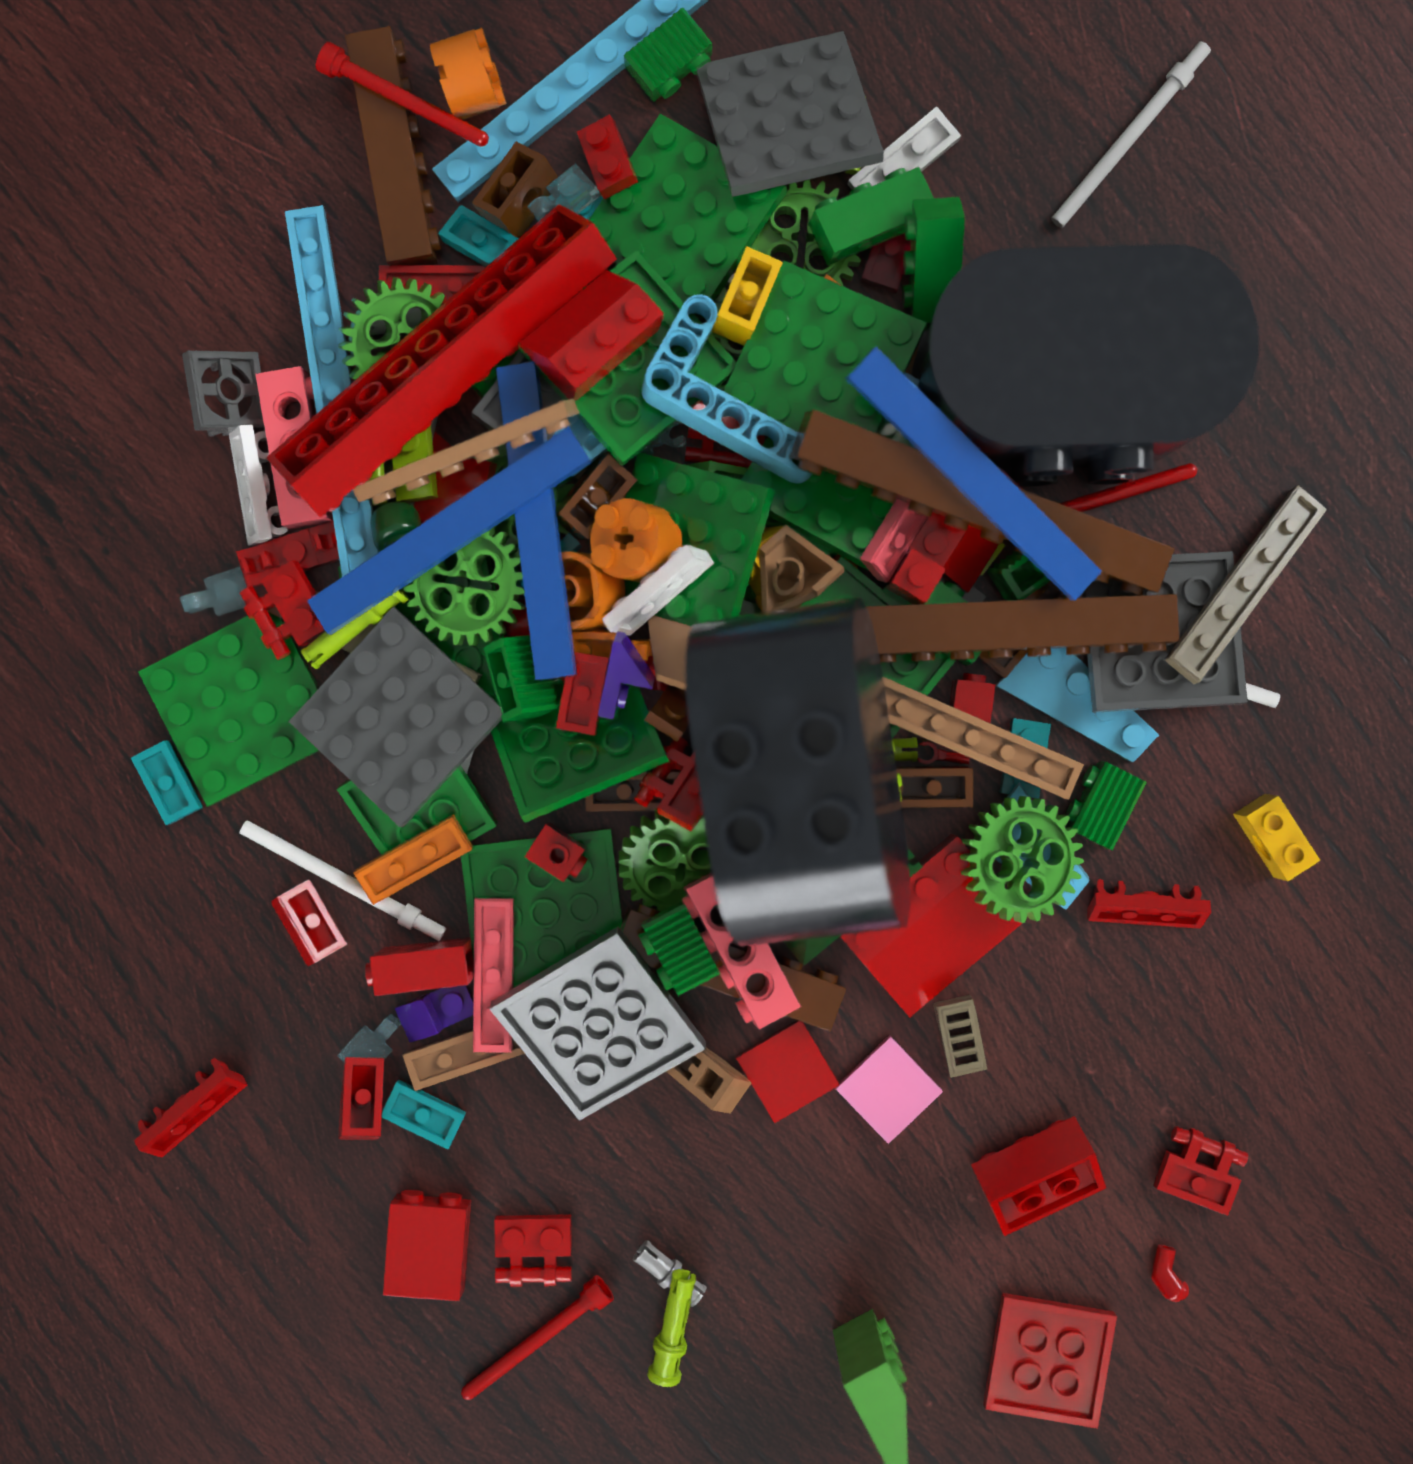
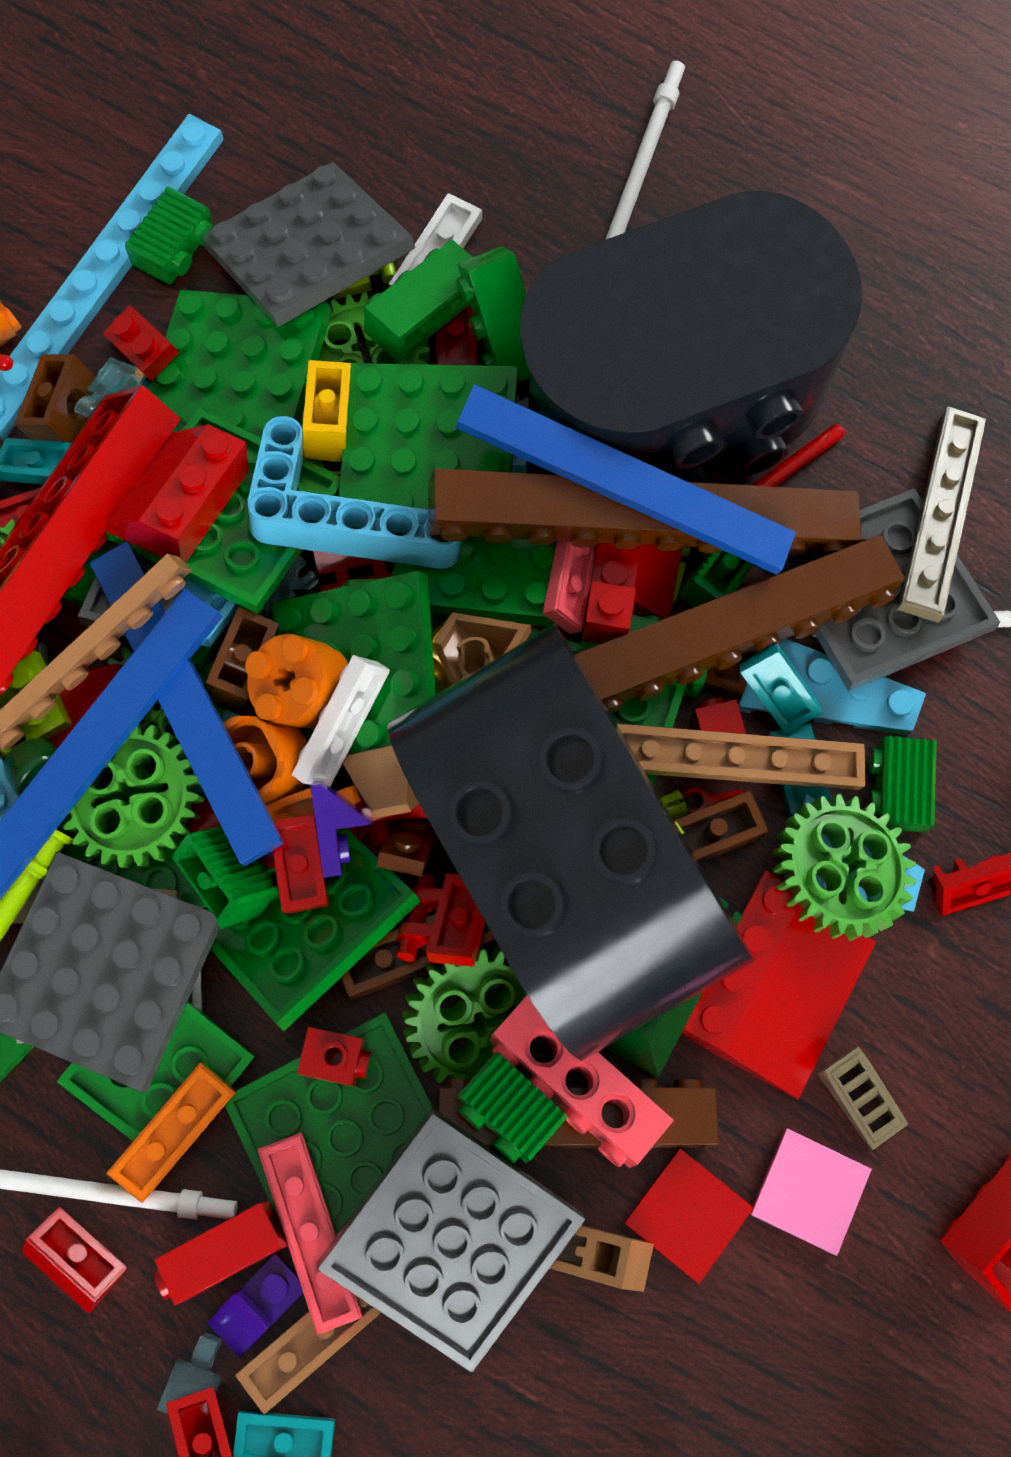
camera: 25 degrees left, 15 degrees down
none -> teal plate [739,643,823,734]

